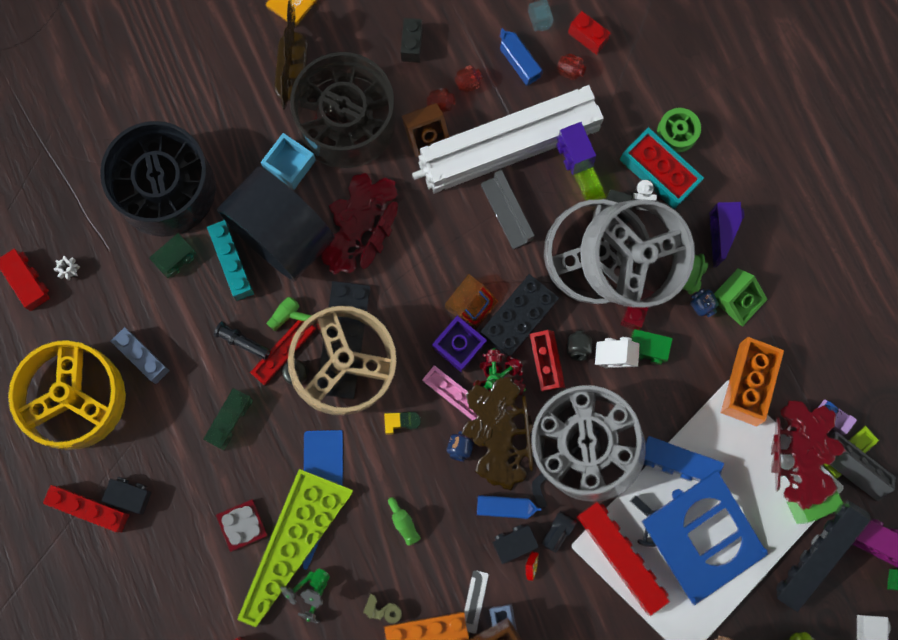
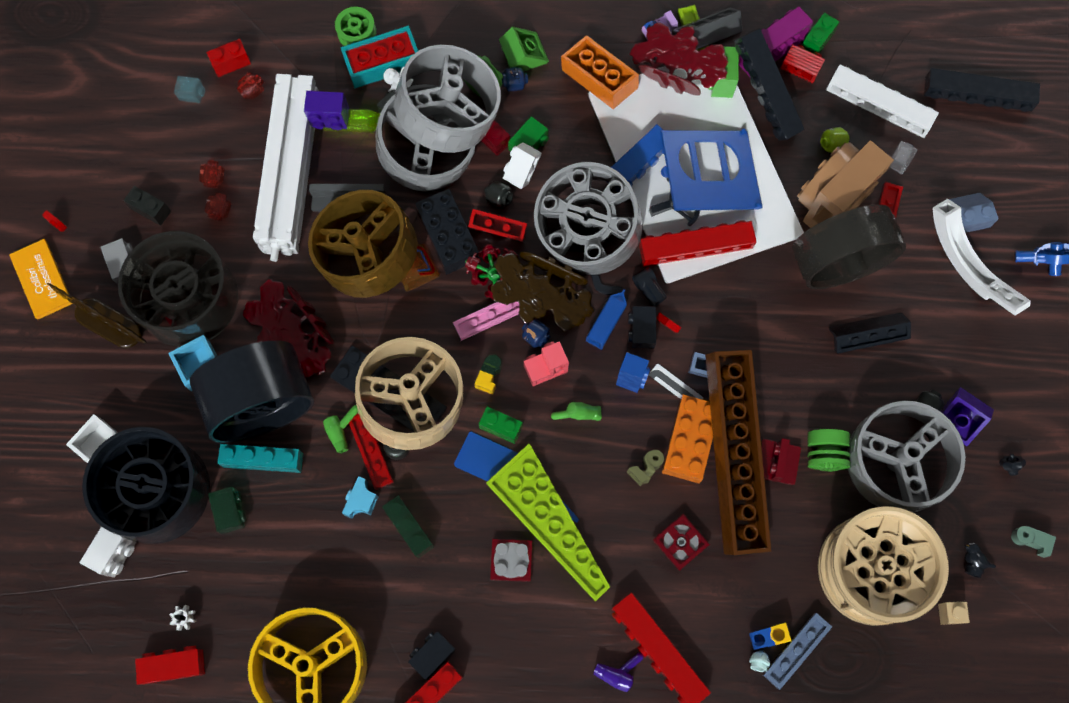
camera: 60 degrees left, 5 degrees down
sand blue brick [111,327,170,384] -> none
black pin [214,321,271,361] -> none
plant [280,569,330,624] -> none
reddish brown brick [402,103,449,157] -> none
dark purple brick [432,316,487,373] -> none
blue piece [500,28,543,86] -> none
dark purple slope [709,202,744,267] -> none
none -> white piece [66,414,118,463]
none -> white piece [79,527,136,578]
none -> light grey brick [101,238,140,285]
none -> pearl gold wheel [308,190,418,298]
none -> medium azure brick [342,476,379,518]
none -> green brick [479,407,523,444]
none -> coral brick [524,341,569,386]
none -> blue brick [616,353,651,393]
none -> red brick [781,44,825,83]

